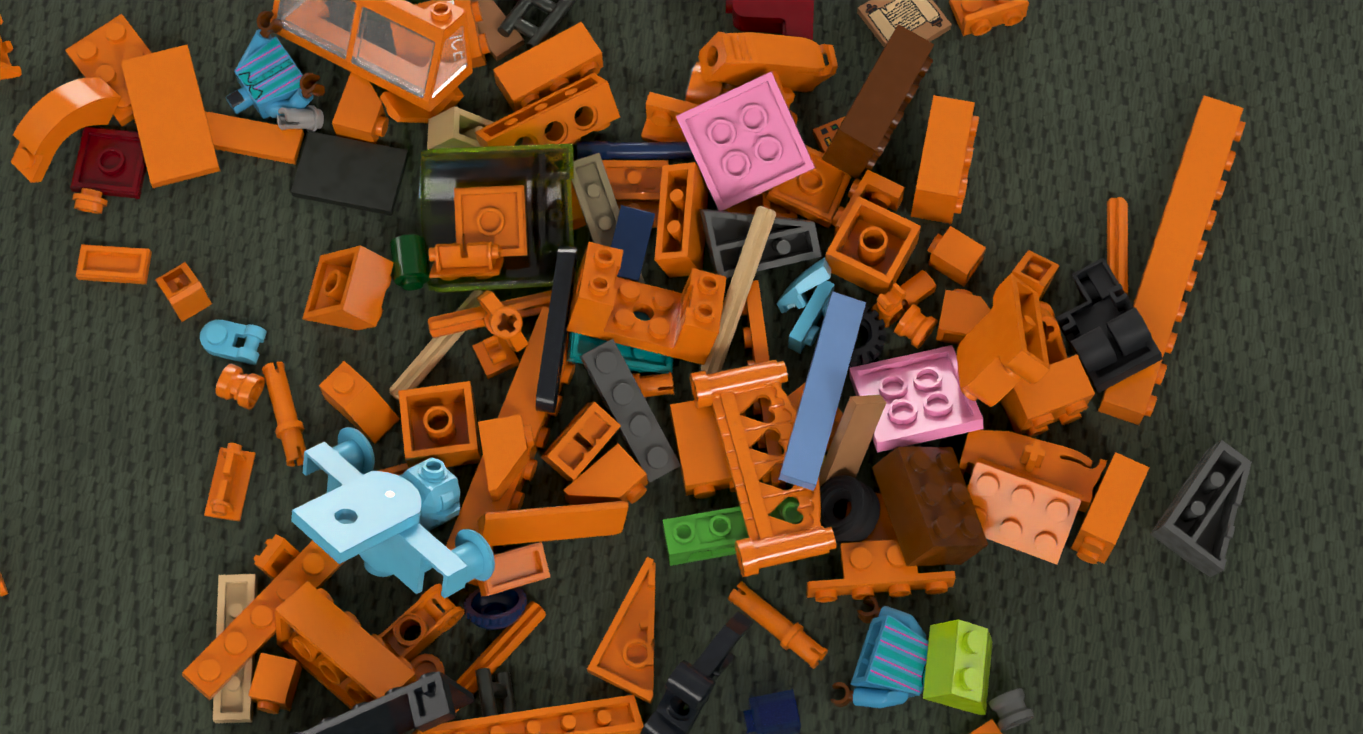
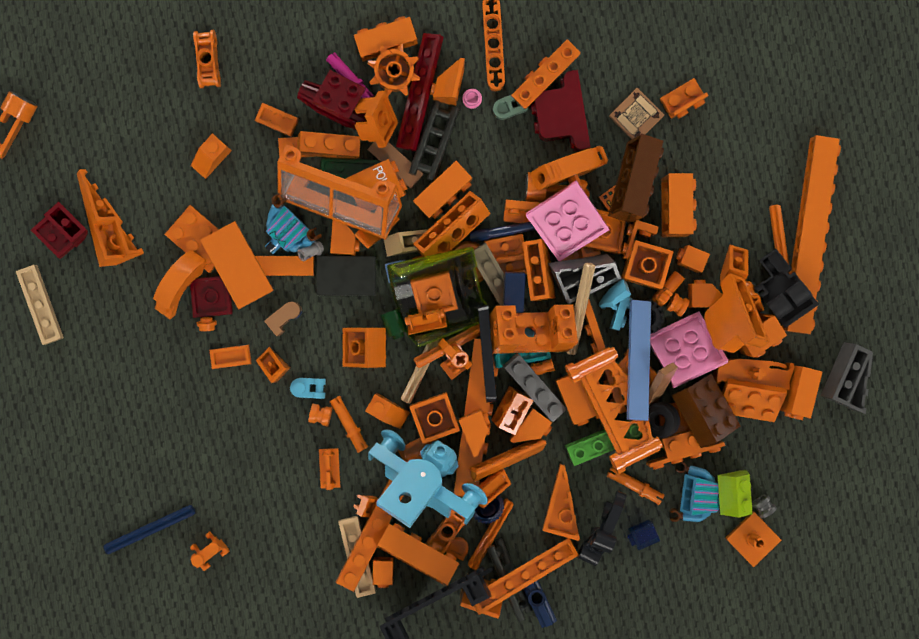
camera: 15 degrees left, 20 degrees up
none -> medium nougat leg [264,302,302,336]

